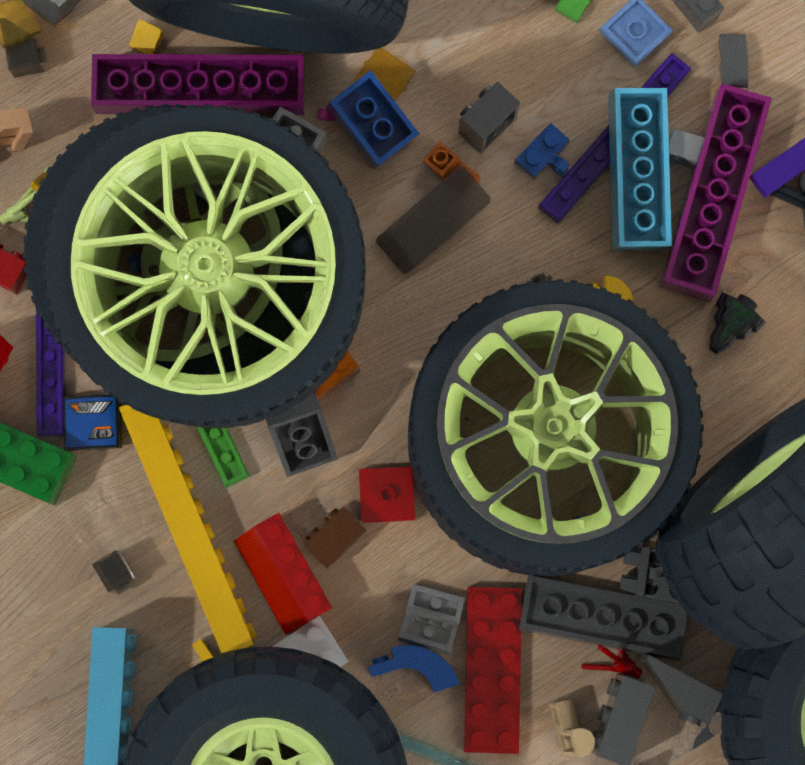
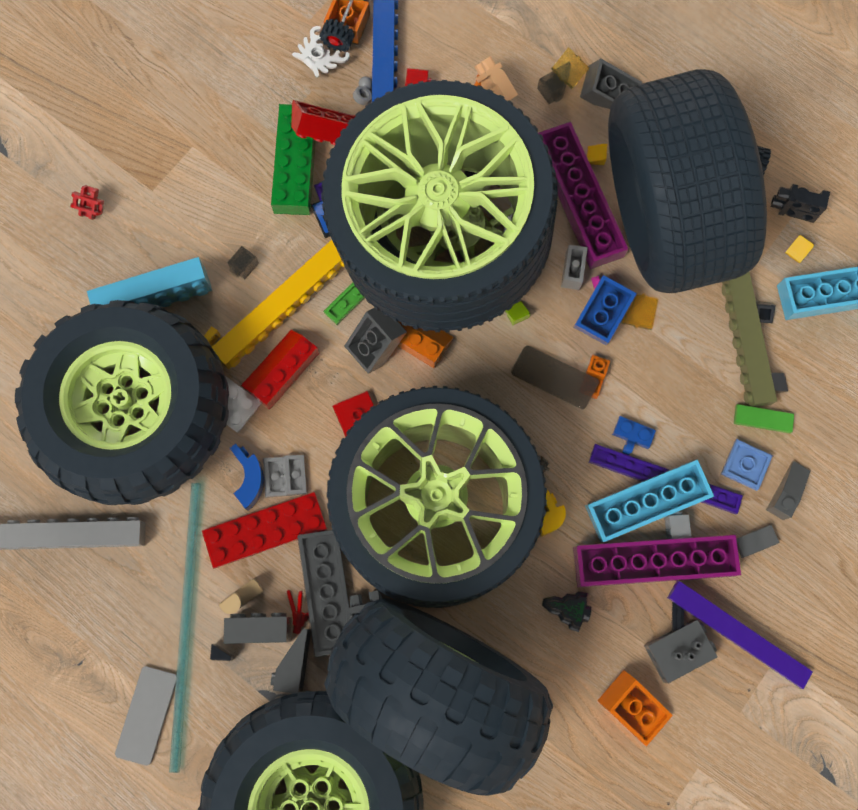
camera: 70 degrees right, 5 degrees down
reddish brown piece [305,507,366,569] -> none
dark grey brick [458,81,520,154] -> none

